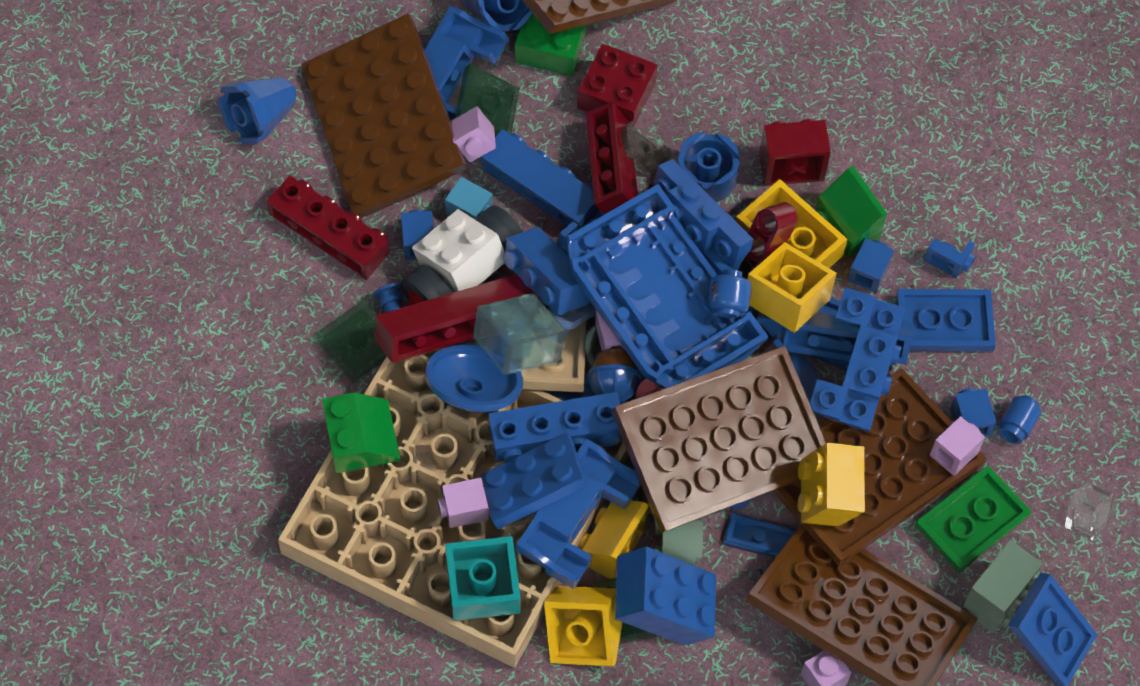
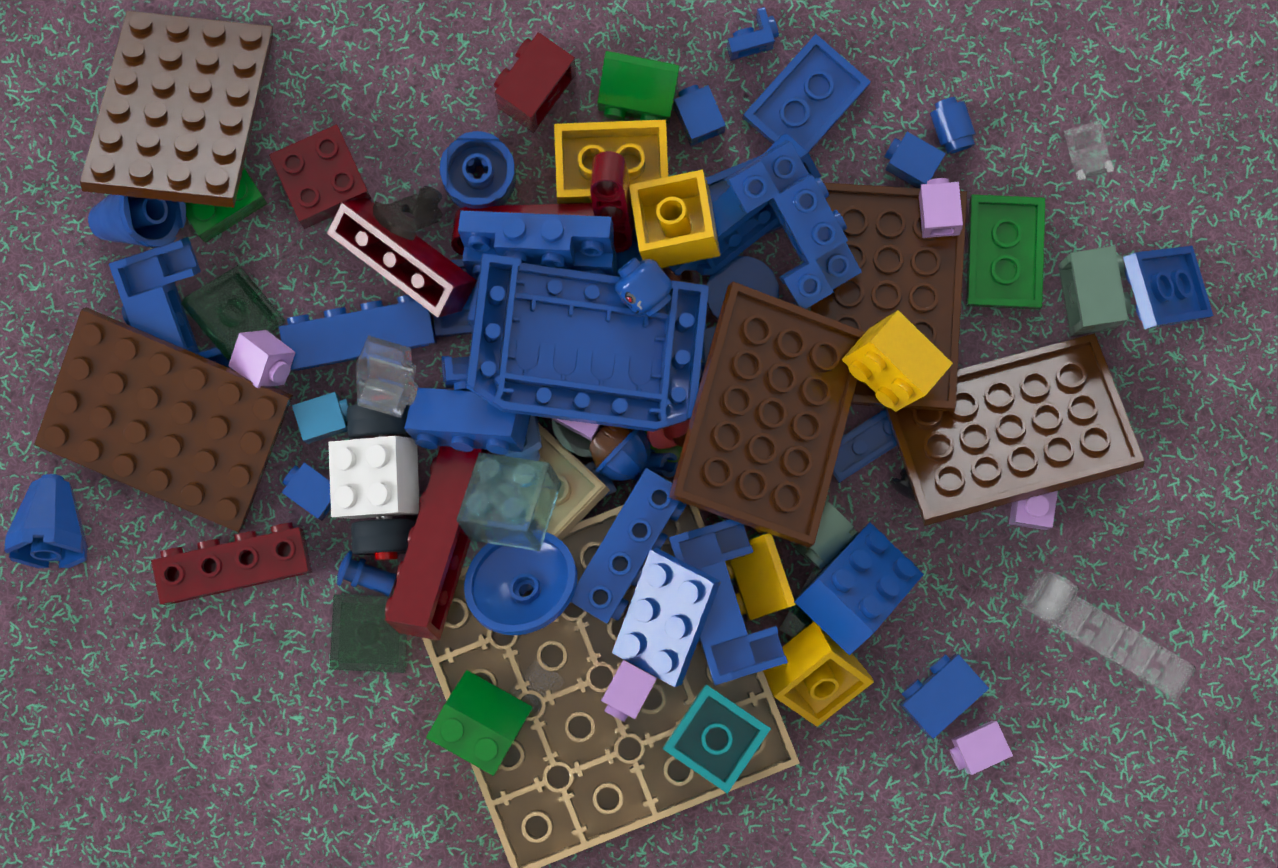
camera: 50 degrees left, 20 degrees up
none -> clear piece [356,335,418,418]

